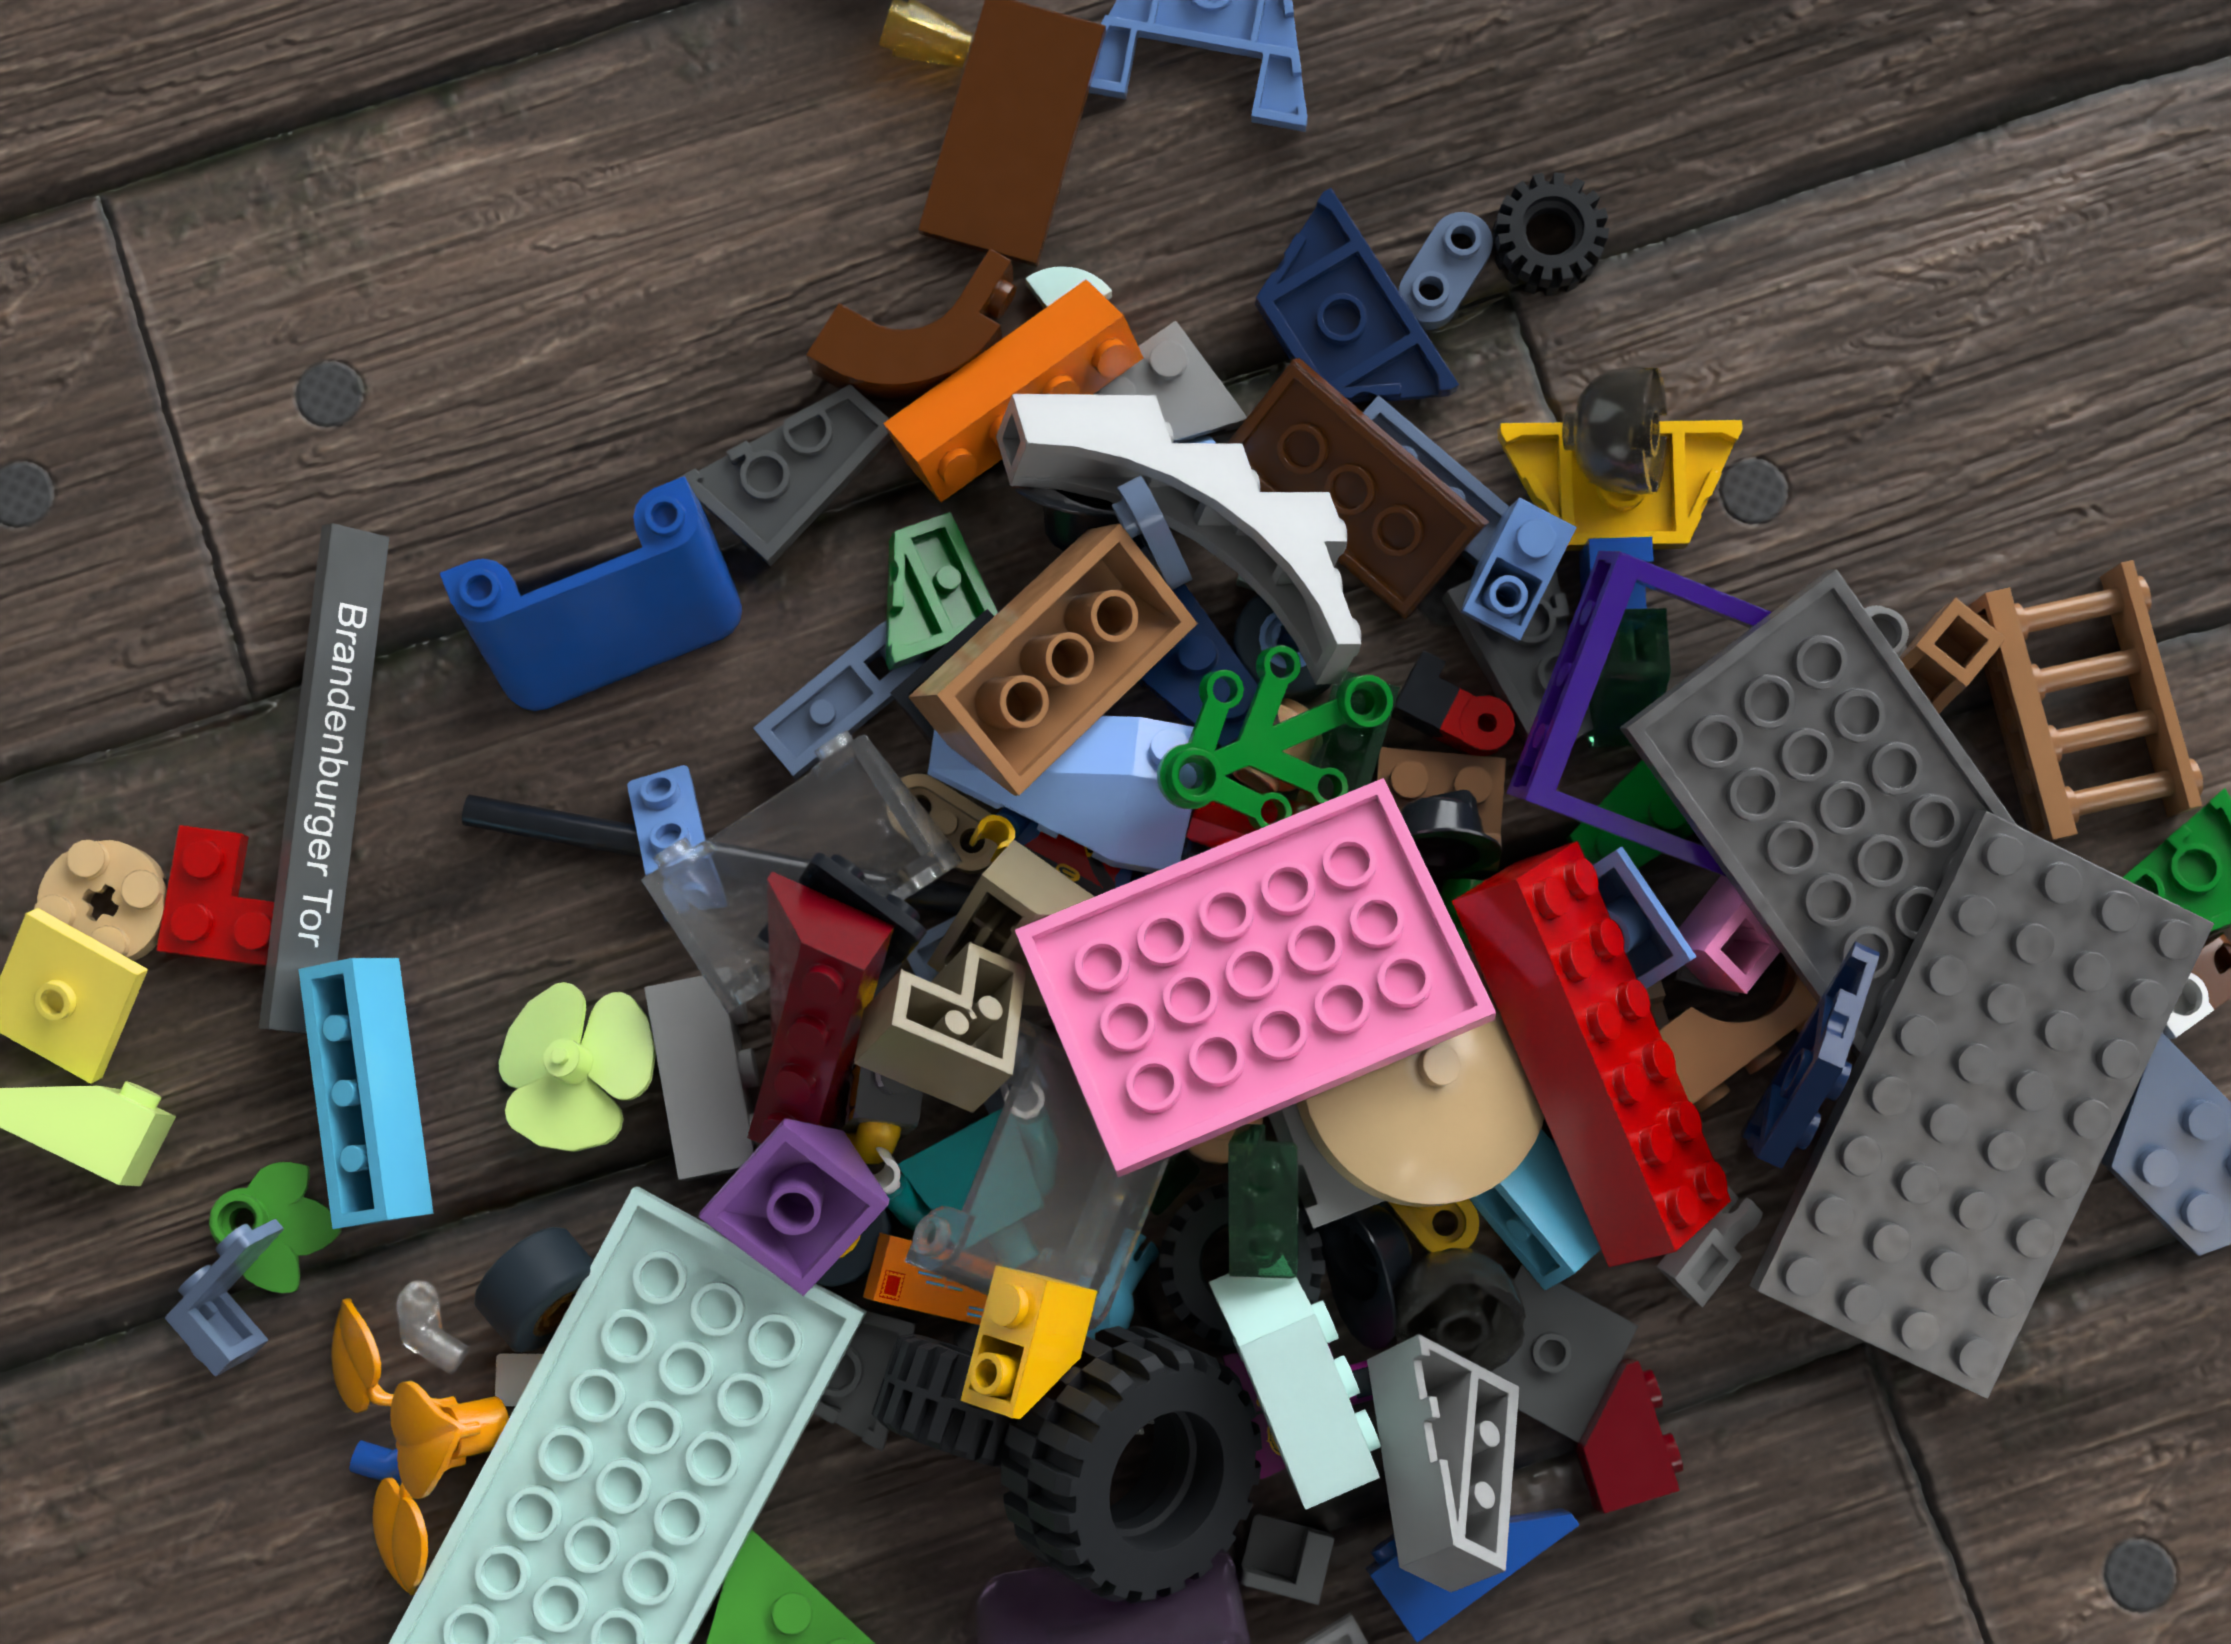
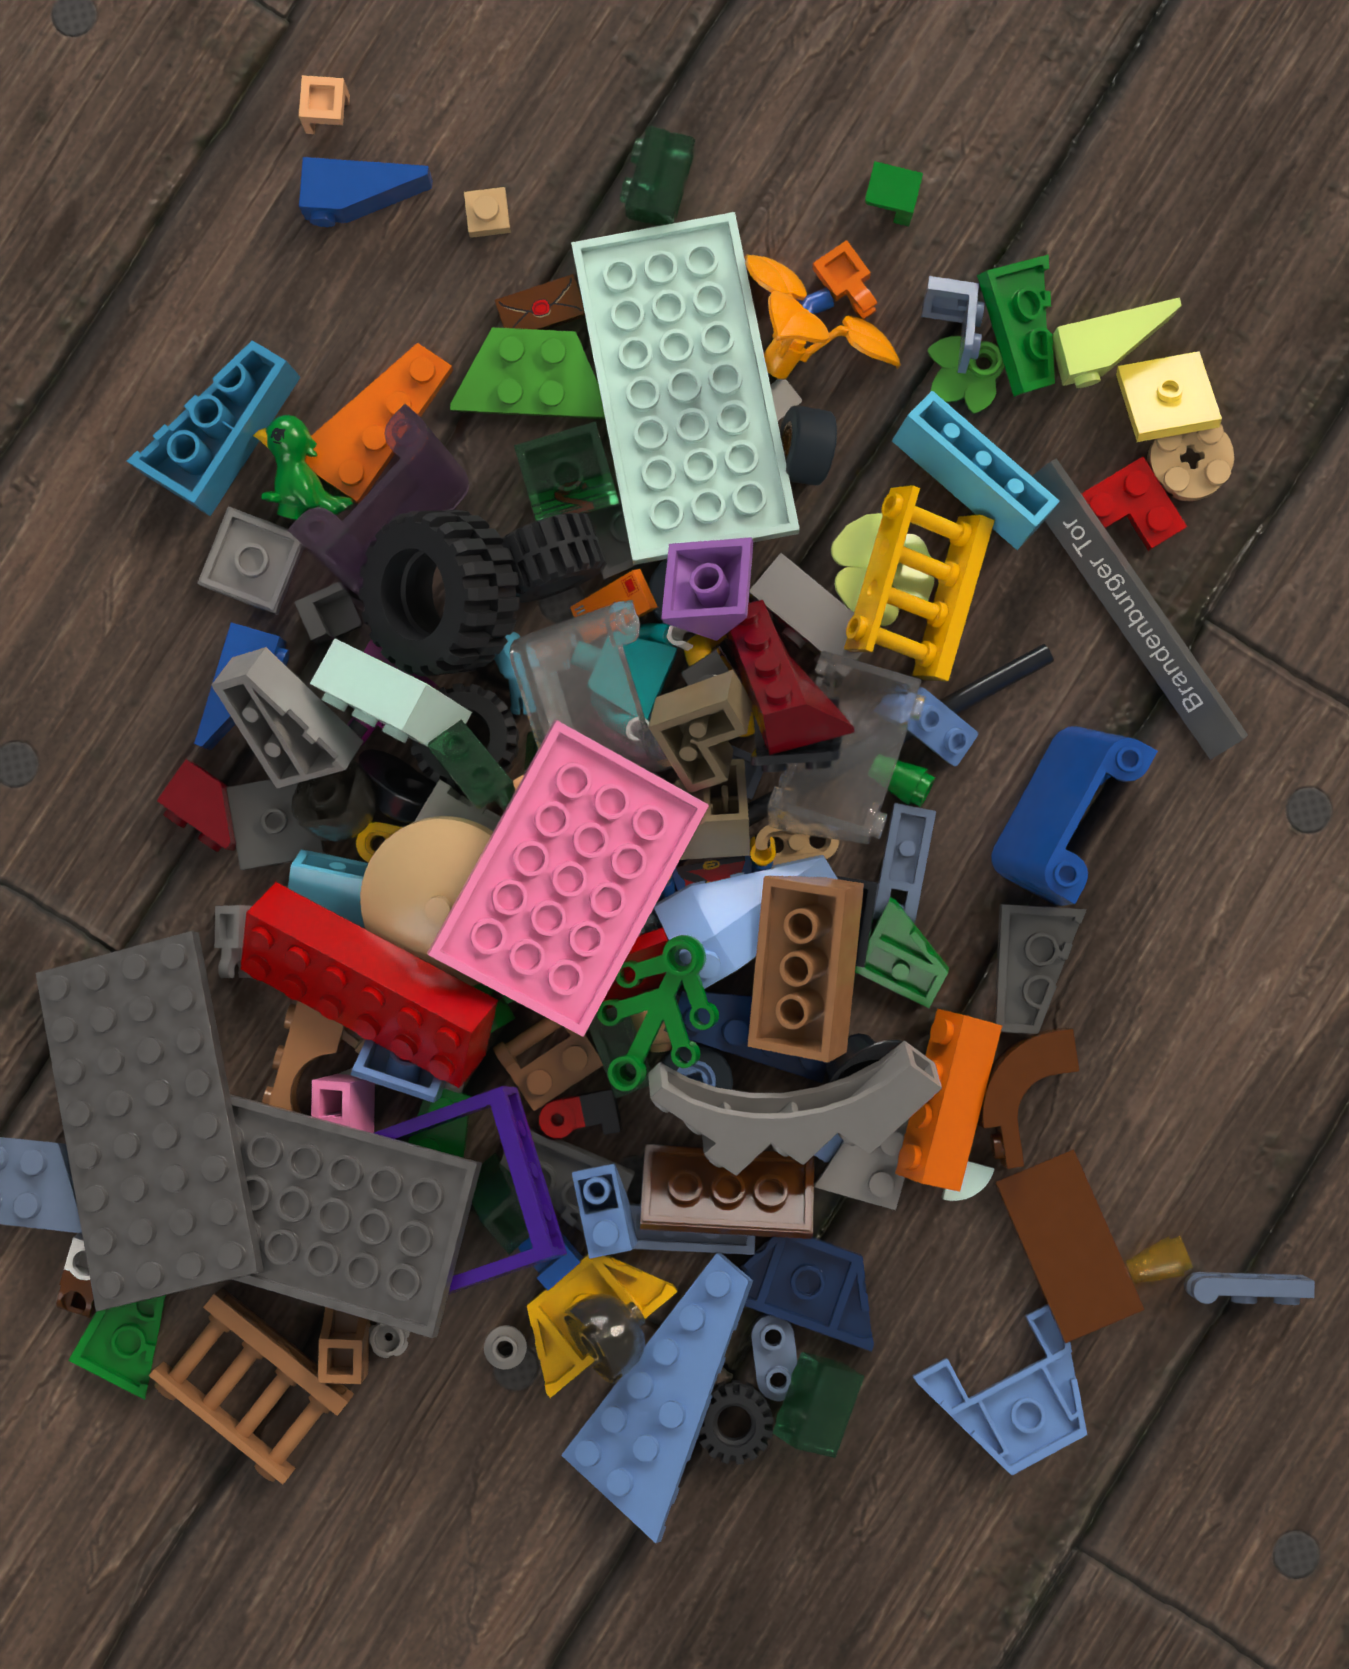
camera: 140 degrees right, 5 degrees up
clear arm [396,1280,470,1375] -> none
yellow slope [960,1265,1098,1419] -> none
sand blue plate [1112,475,1192,590] -> none
black piece [1400,789,1502,885] -> none
dark blue wing [1741,941,1880,1169] -> none
none -> light grey plate [484,1325,527,1369]
none -> clear green slope [514,422,619,521]
none -> medium blue wing [561,1253,753,1543]
none -> clear green brick [773,1351,864,1458]
none -> orange plate [812,240,877,320]
none -> yellow fence [844,485,995,681]
none -> green panel [865,161,923,227]
none -> green cone [869,755,936,807]
none -> green wing [977,254,1055,397]

